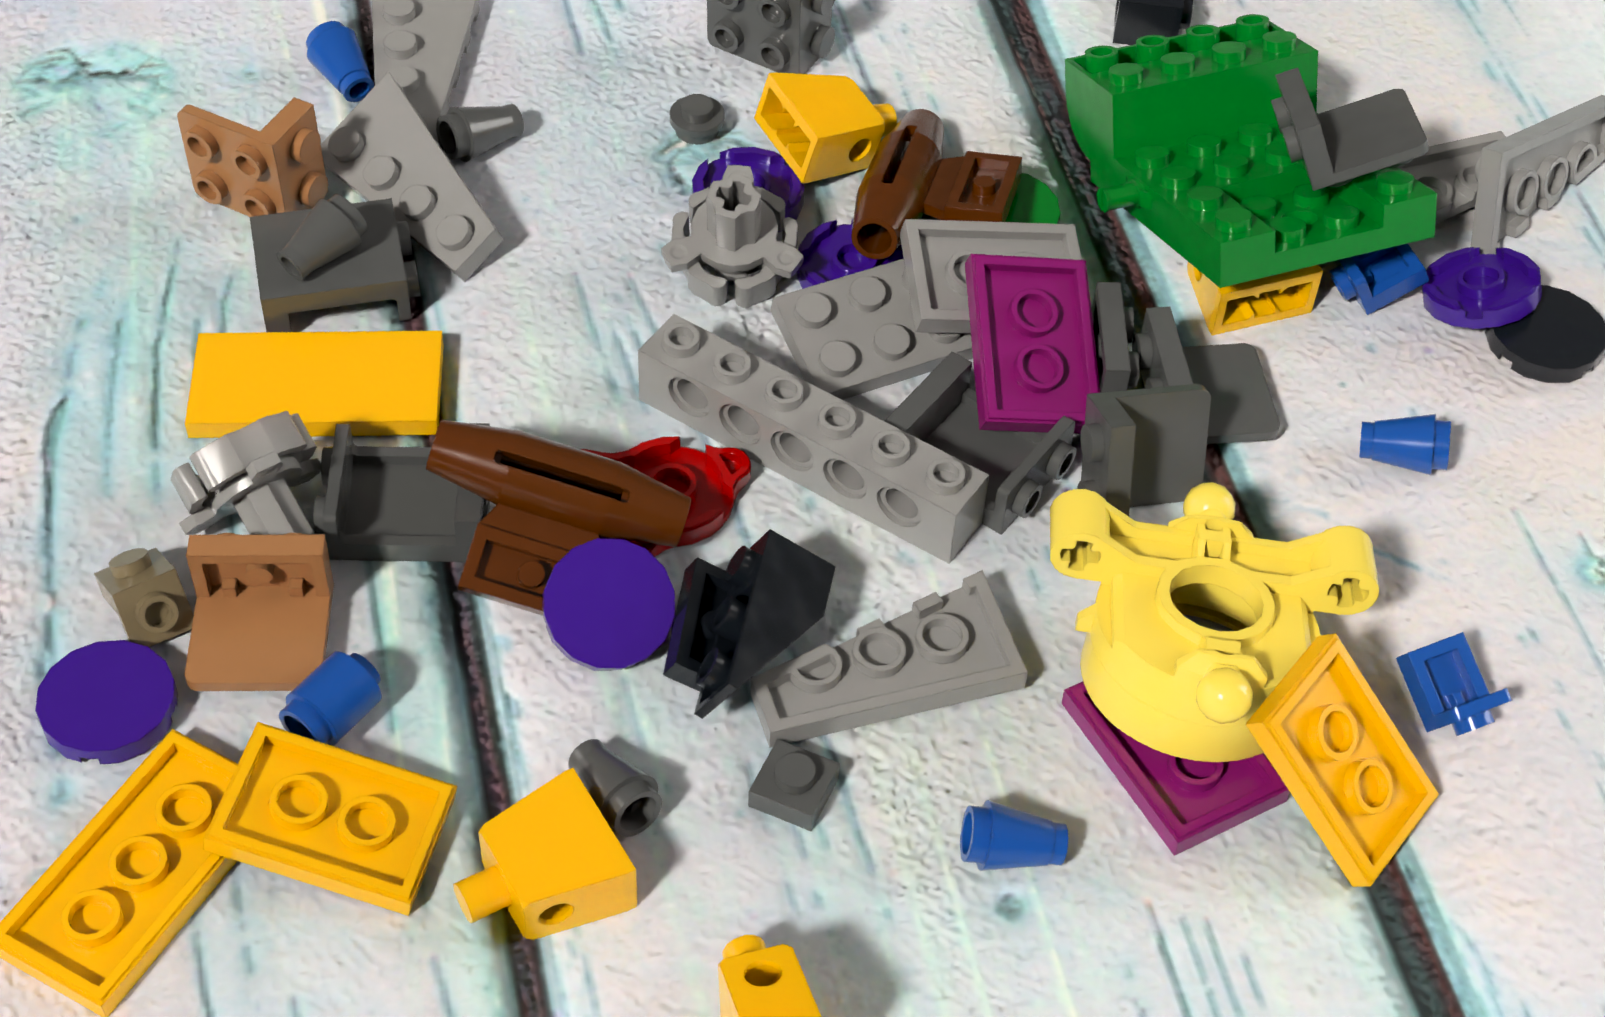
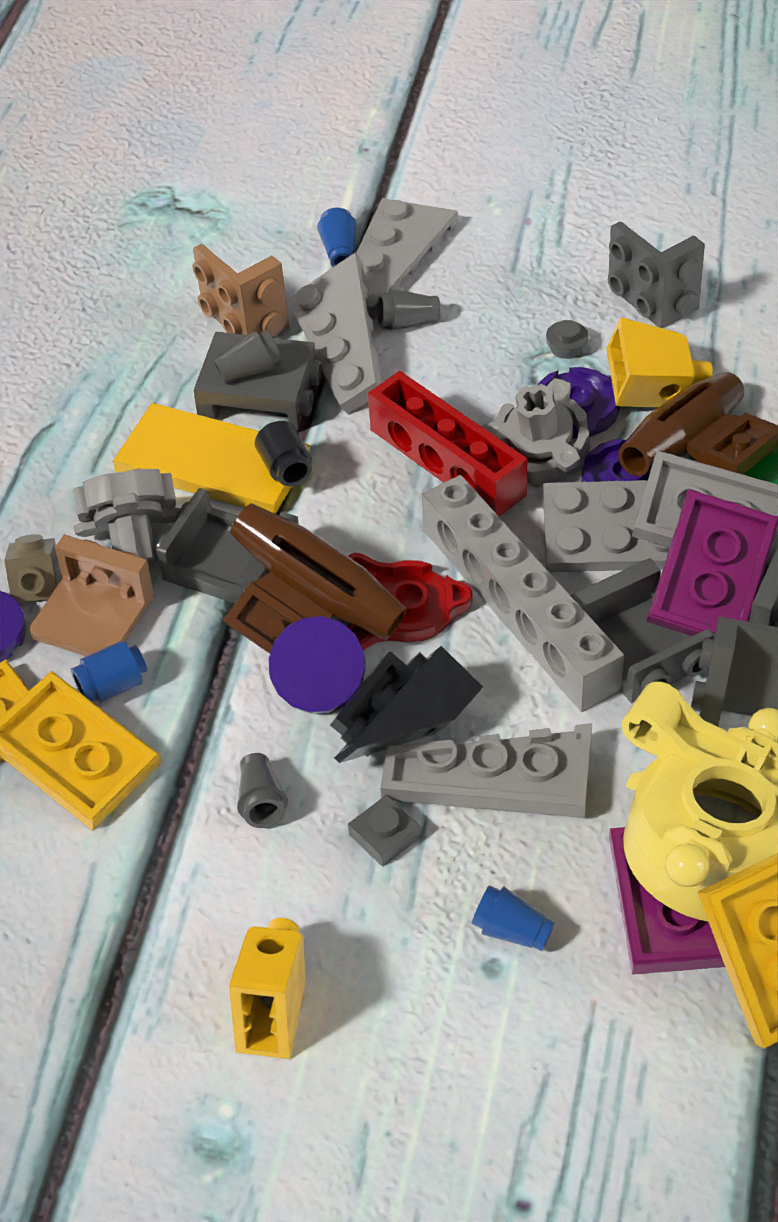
camera: 30 degrees right, 0 degrees up
yellow torso [453,768,637,940] -> none
none -> black brick [254,421,312,487]
none -> red brick [368,370,528,517]

